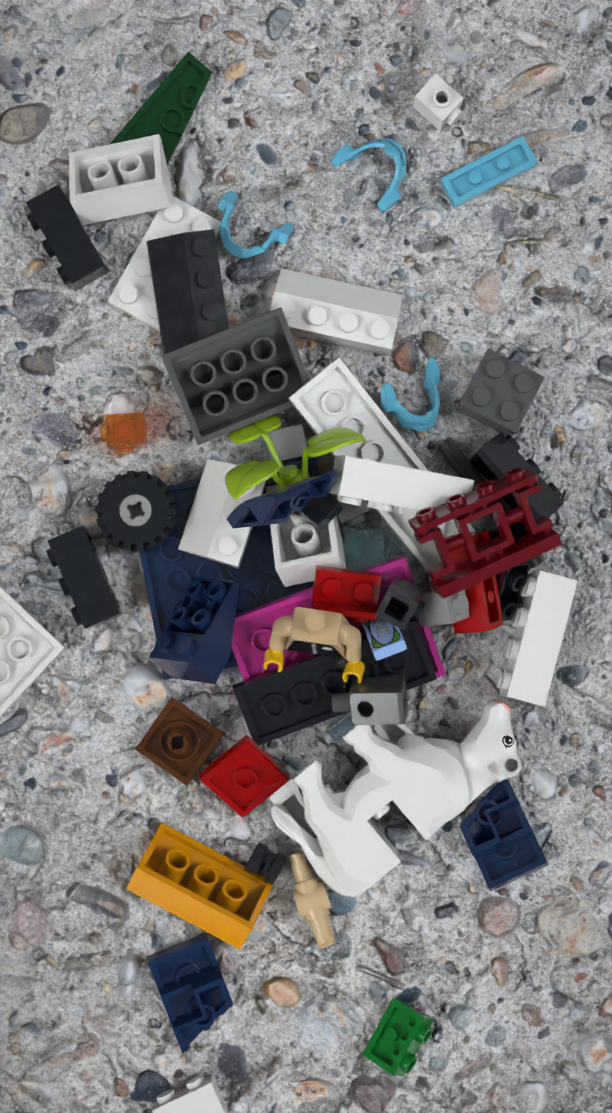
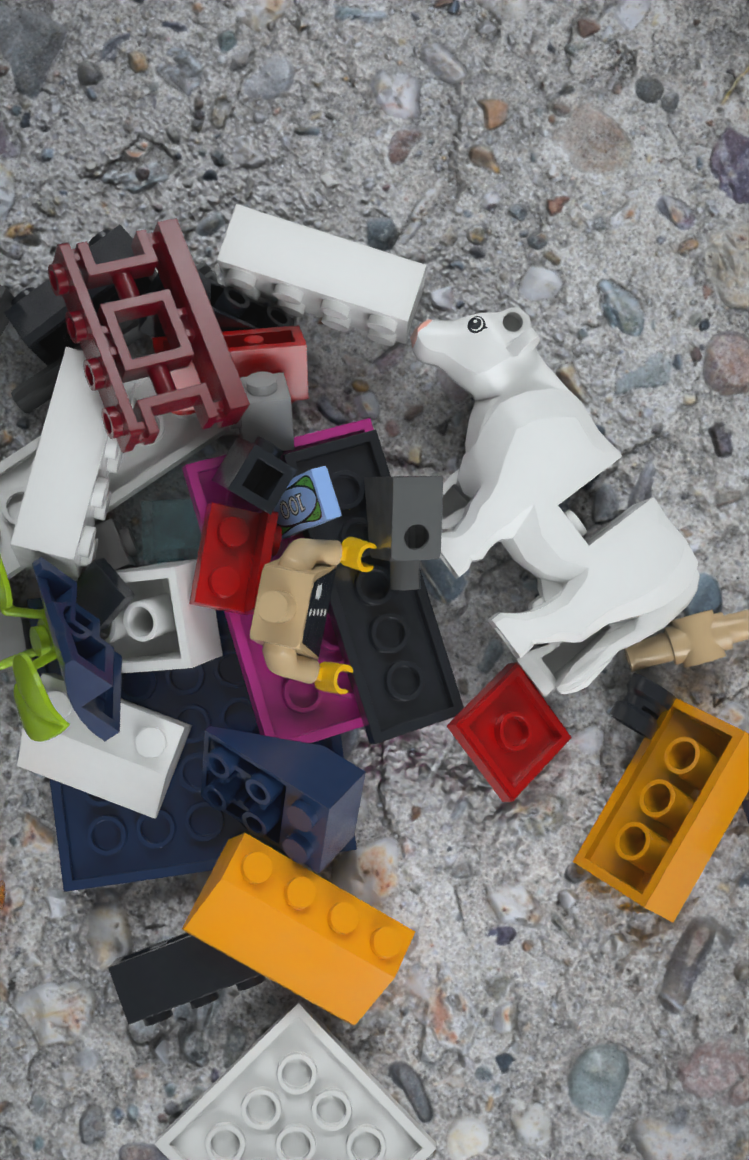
camera: 80 degrees left, 0 degrees up
black wheel [95,470,178,553] -> none
reddish brown plate [135,697,224,786] -> none
dark blue slope [460,779,549,891] -> none
none -> light orange slope [182,833,415,1025]

